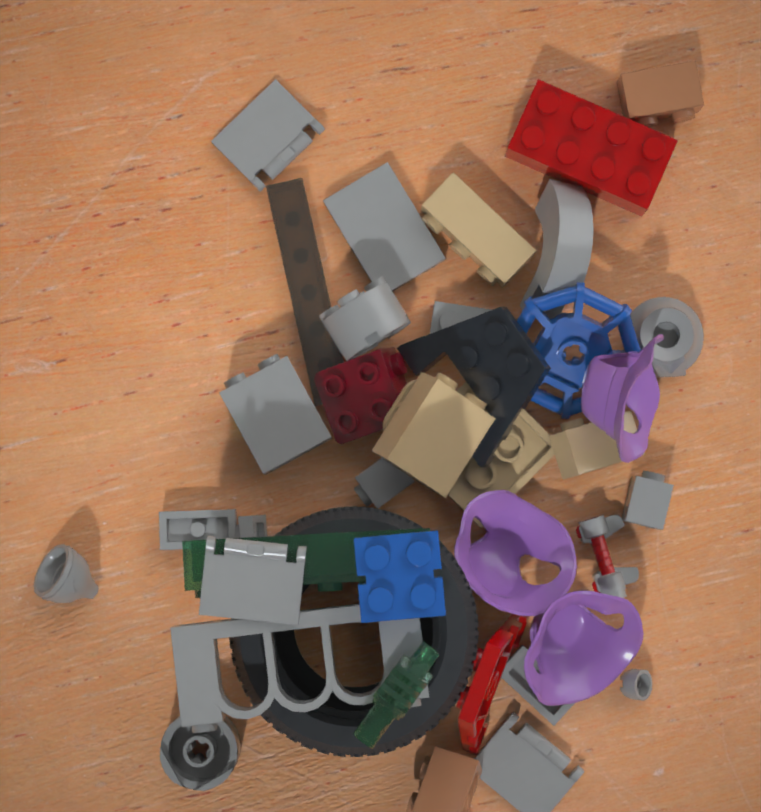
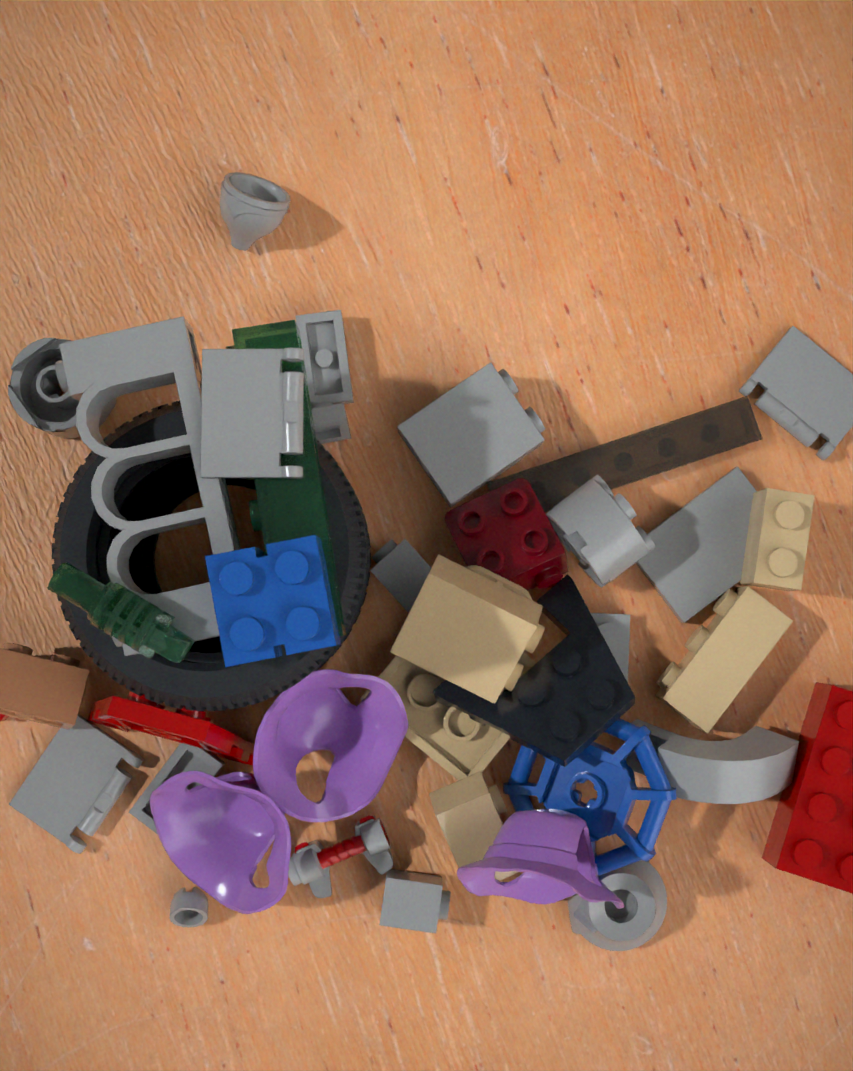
camera: 85 degrees right, 0 degrees up
none -> tan brick [740,488,815,591]

